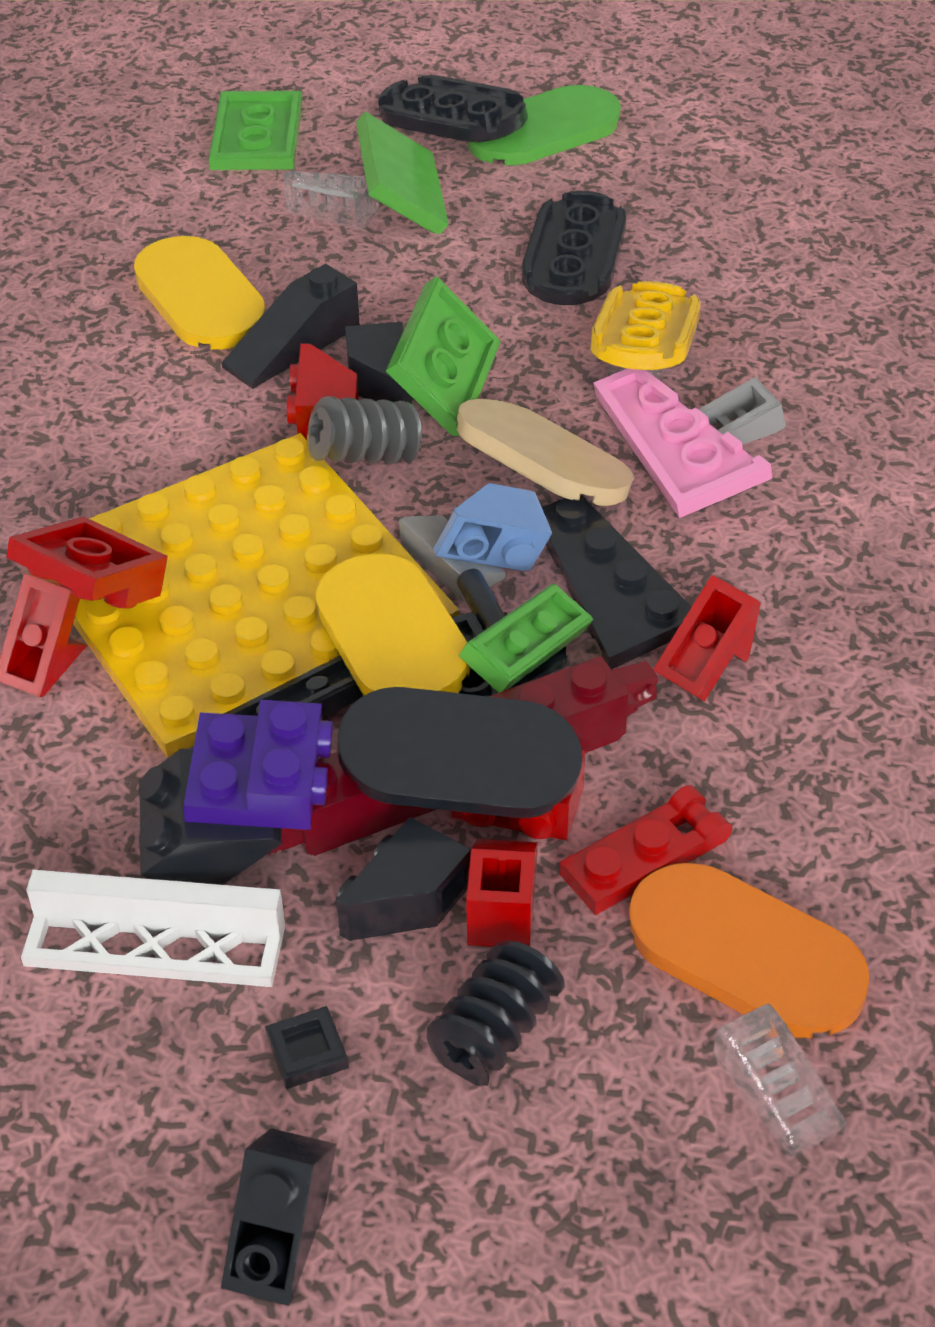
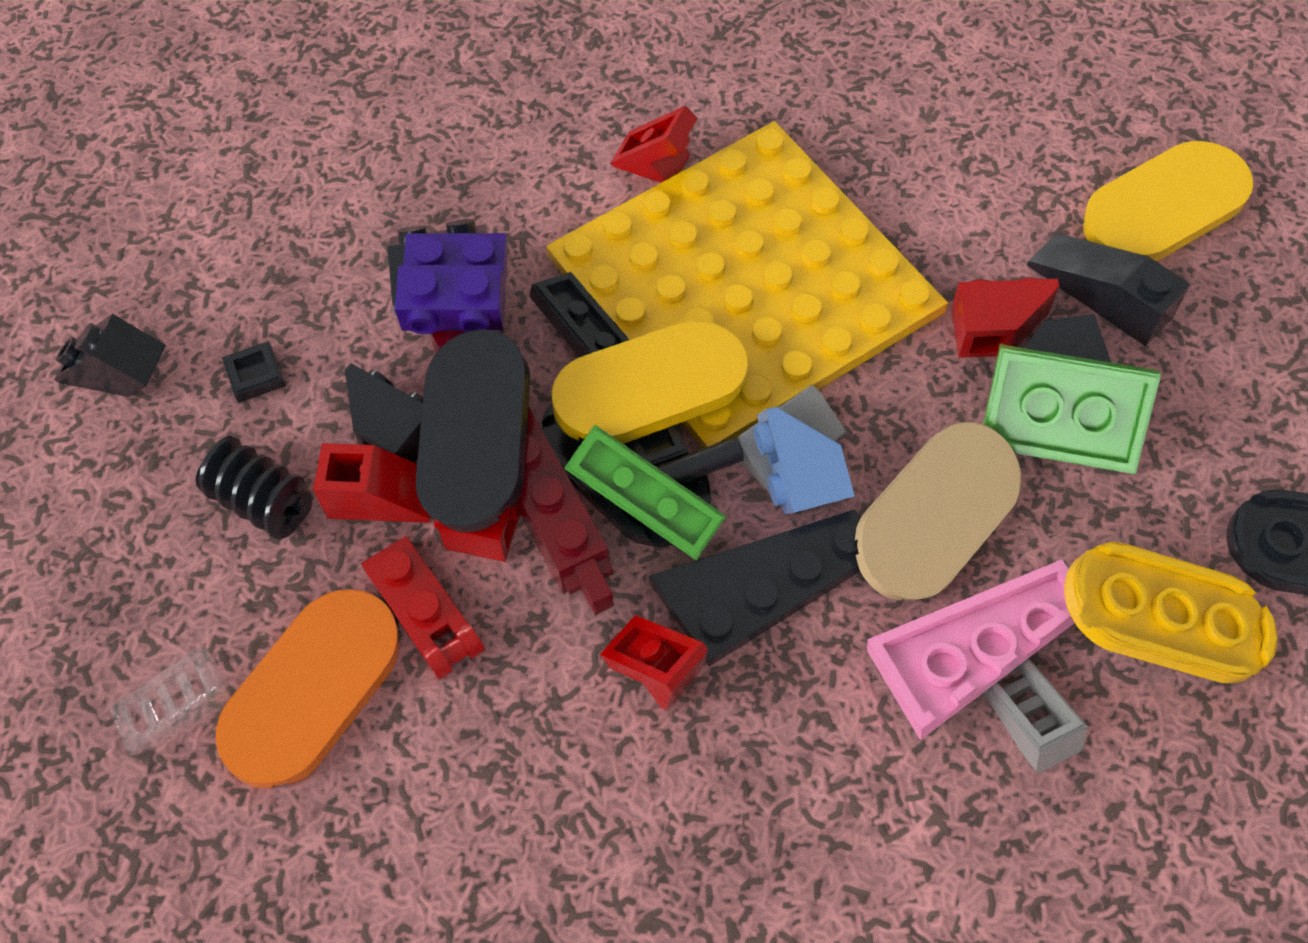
camera: 90 degrees right, 15 degrees up
red plate [6,516,168,609] -> none
white fence [21,870,285,987] -> none
dark grey piece [307,396,422,464] -> none

